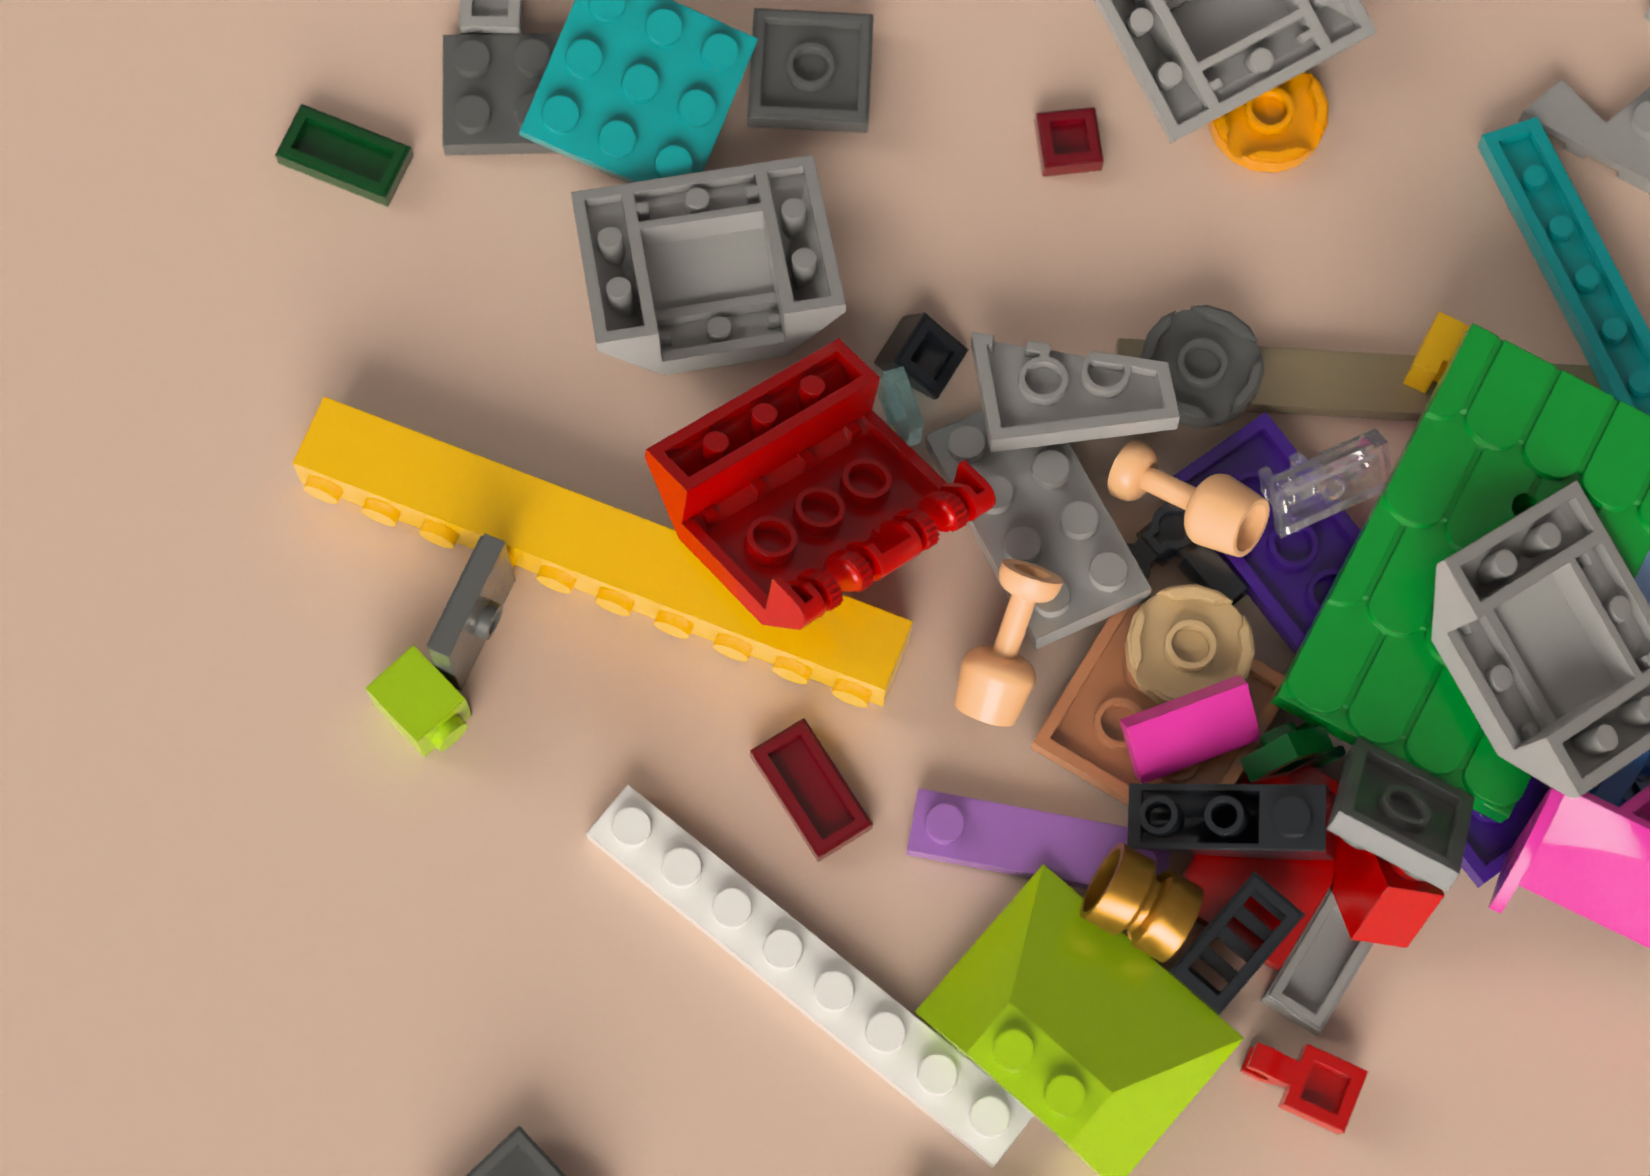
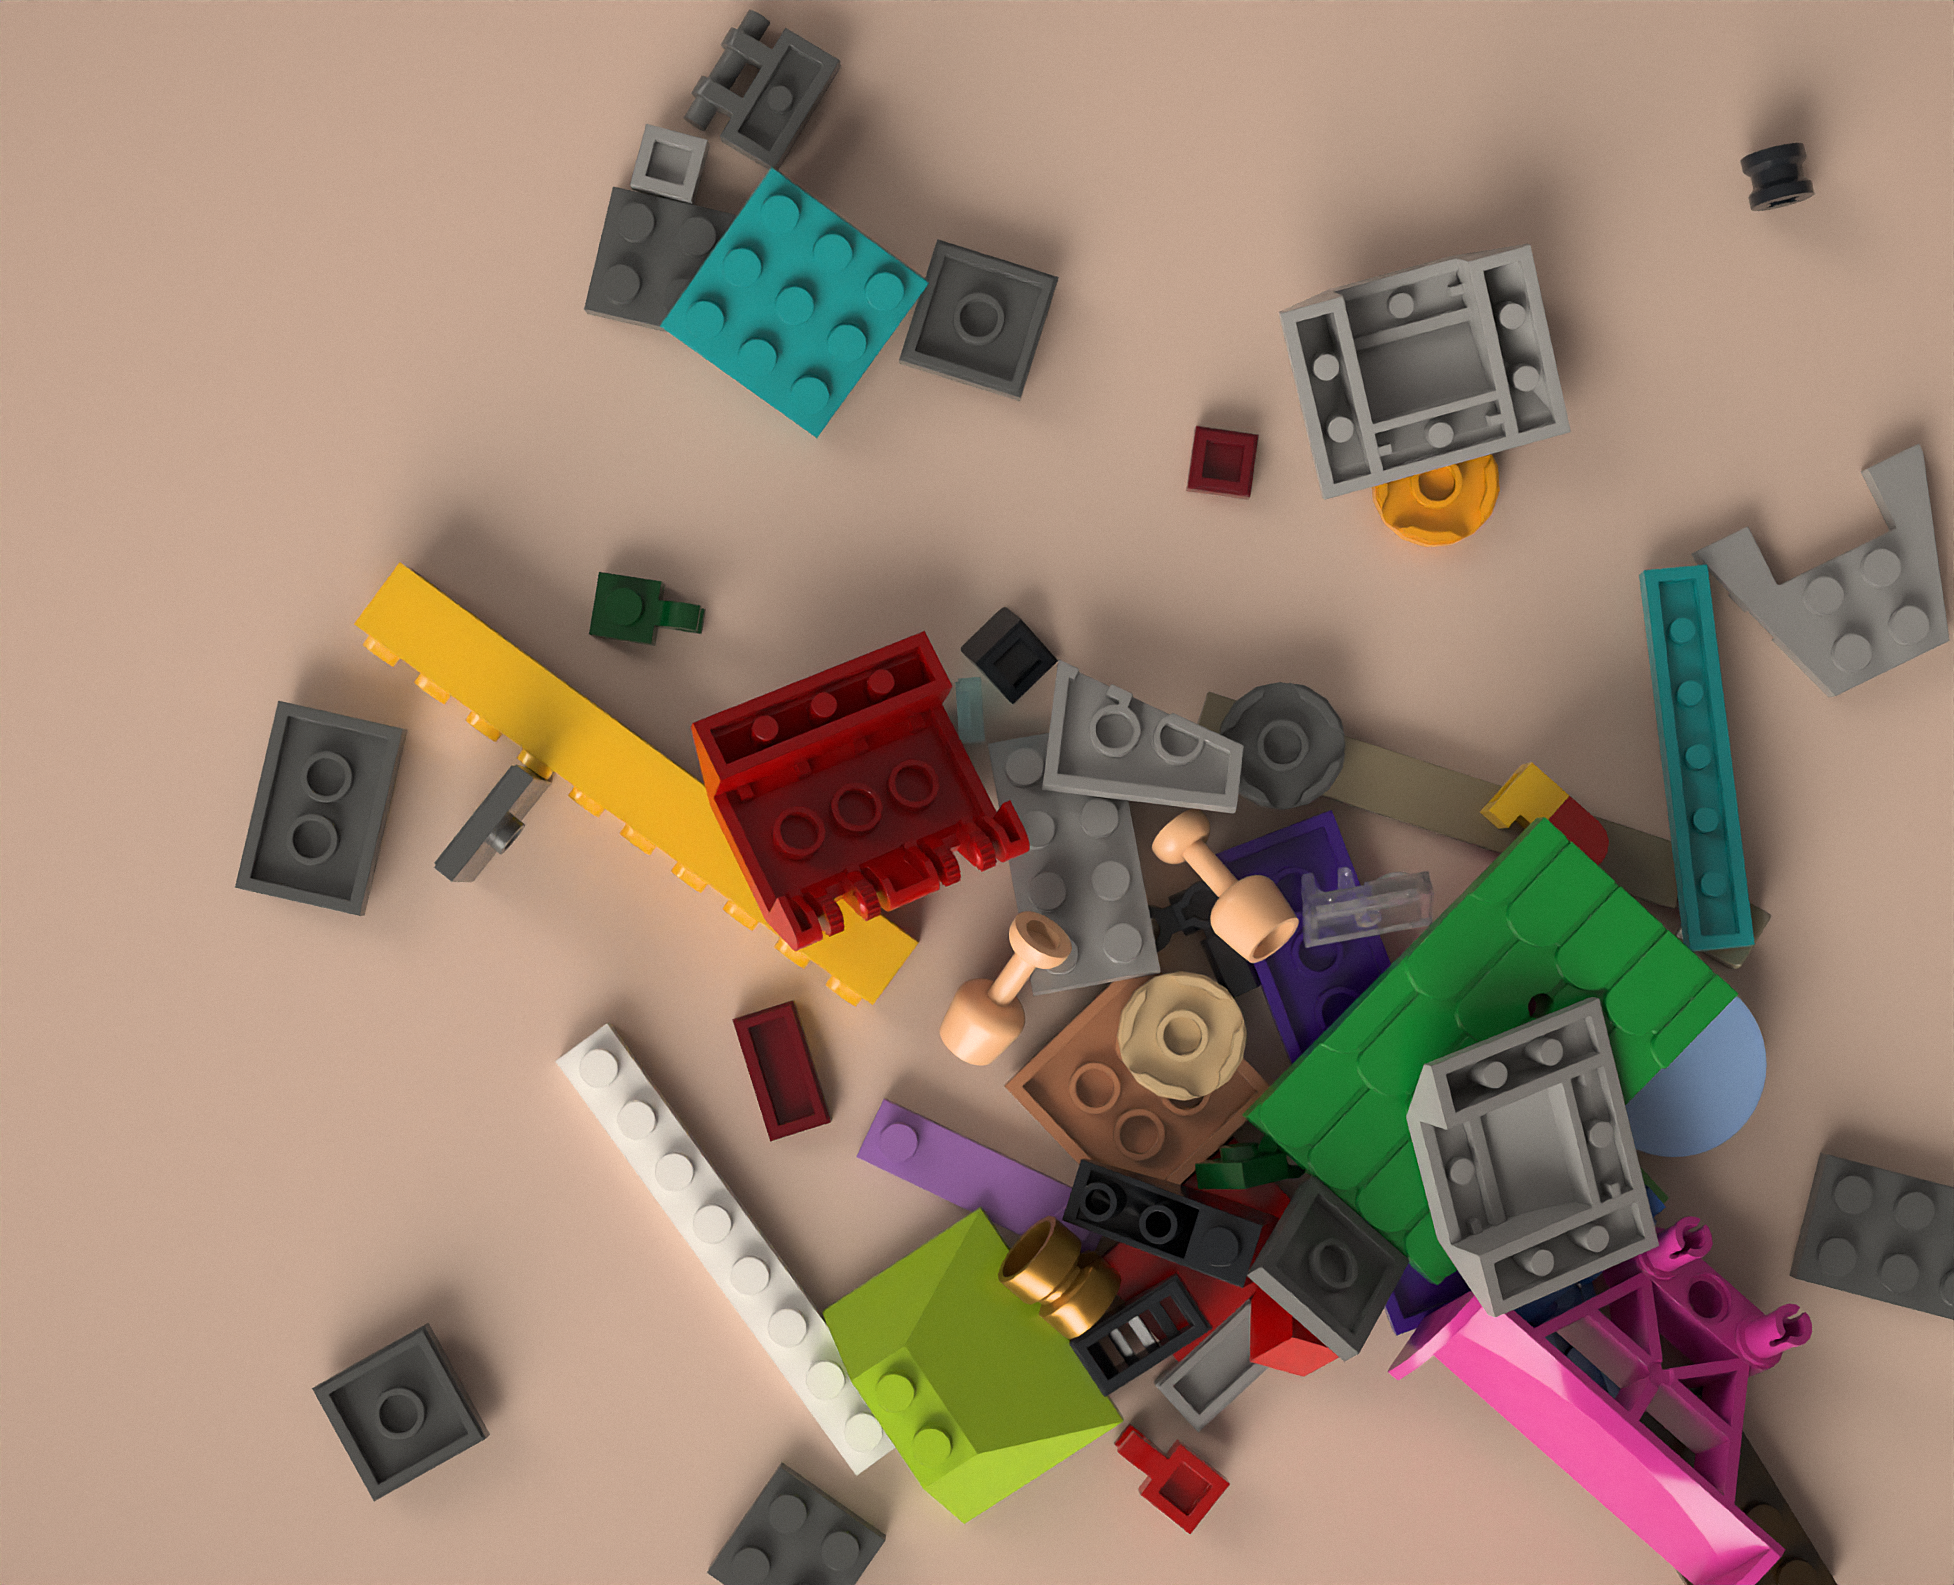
camera: 15 degrees right, 15 degrees up
dark green tile [275,104,414,207] -> none
lime brick [365,645,472,758] -> none
light grey slope [571,155,846,375] -> none
dark pink tile [1120,675,1261,783] -> none
none -> dark grey plate [235,701,407,916]
none -> dark green plate [589,572,706,646]

